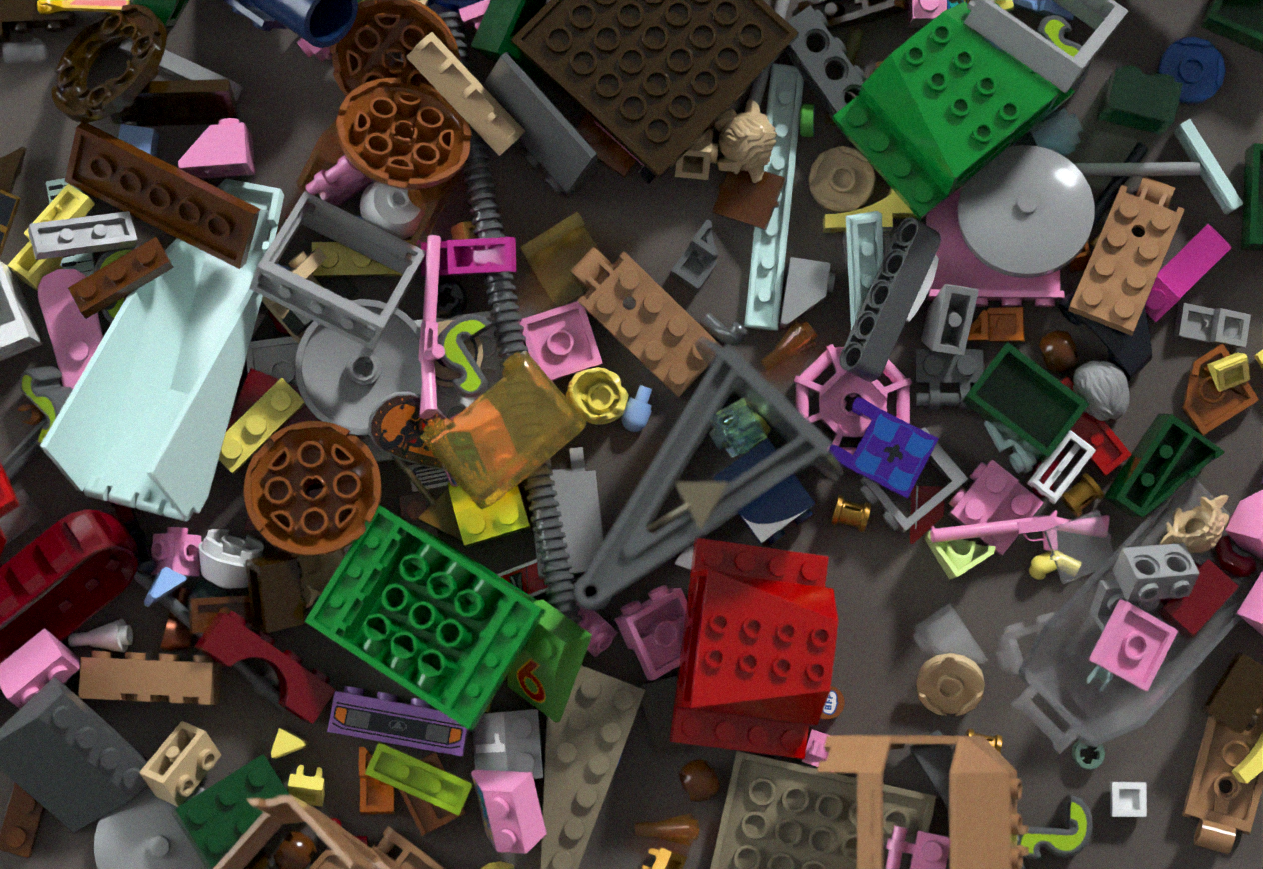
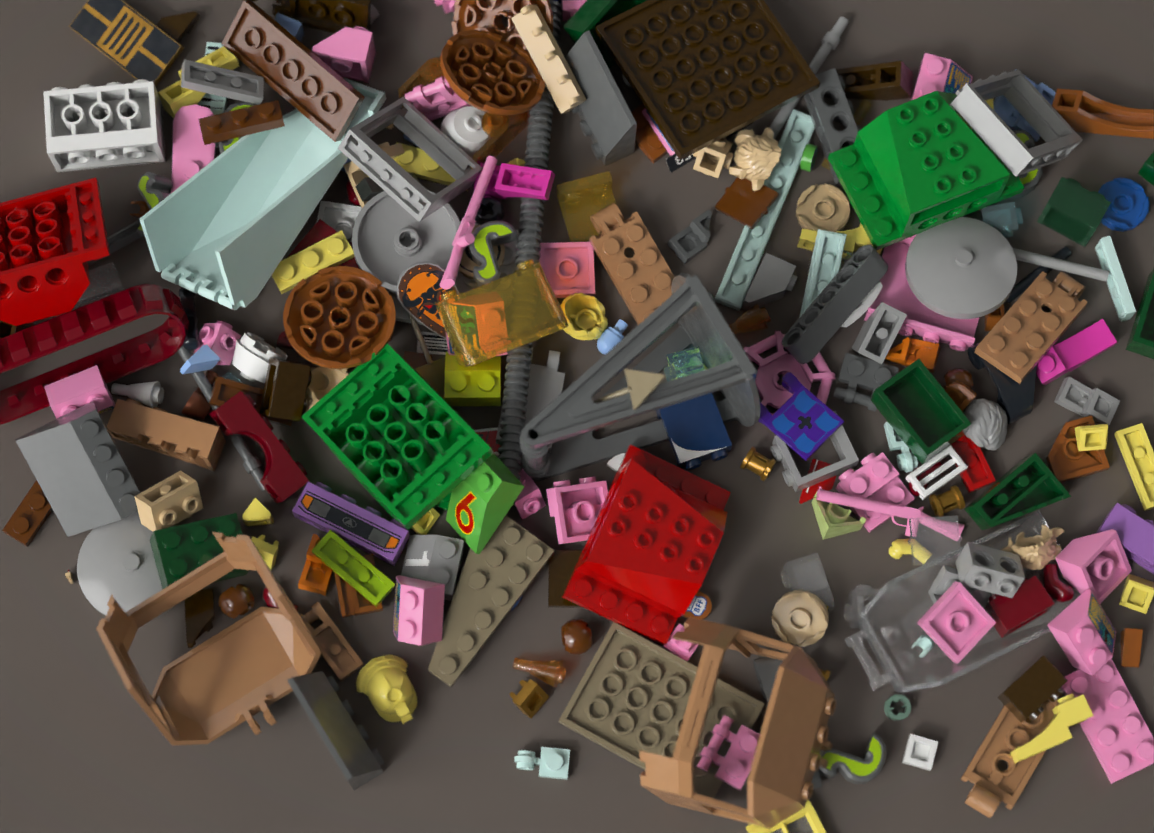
camera: 15 degrees right, 10 degrees down
none -> dark orange tile [944,381,977,411]

